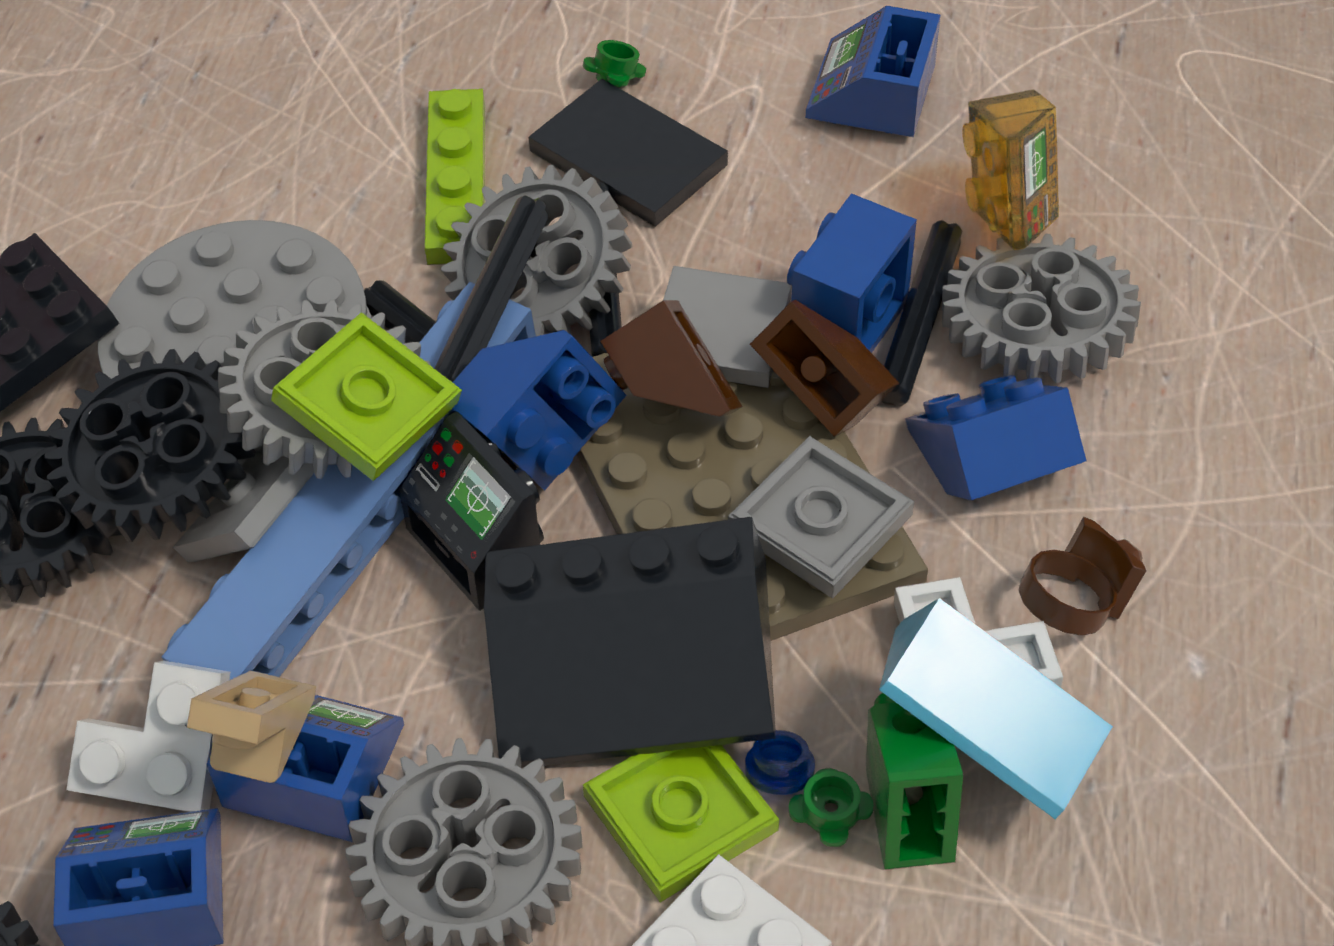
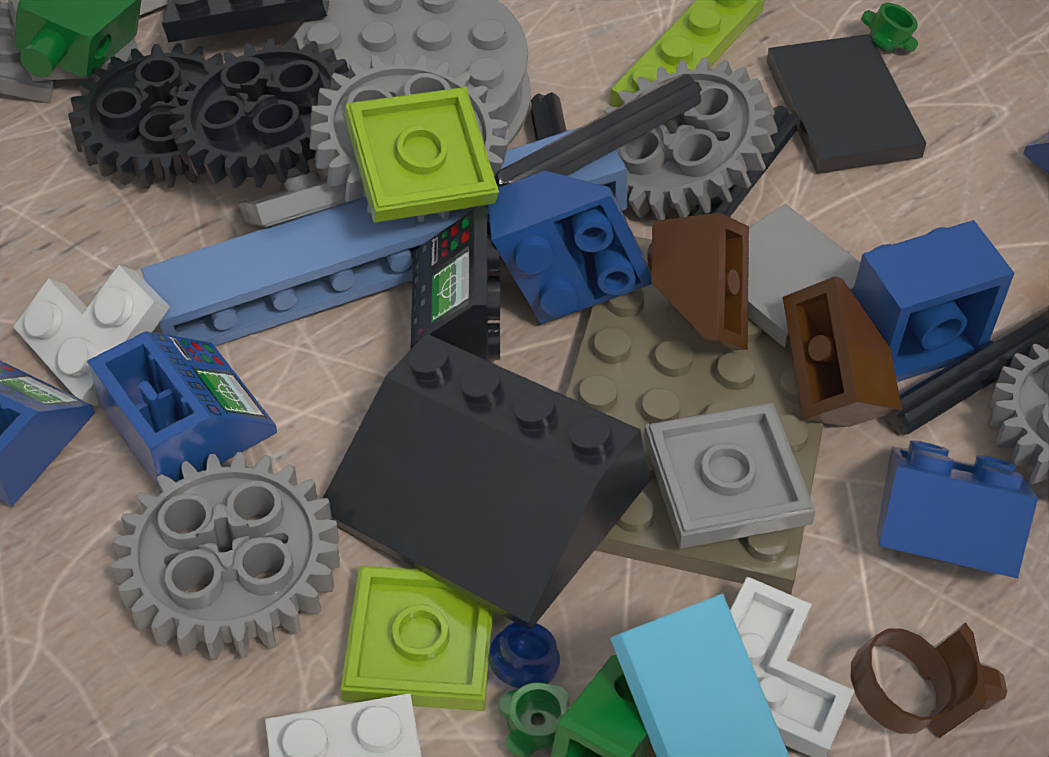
camera: 35 degrees right, 0 degrees up
tan slope [187,670,316,783] -> none

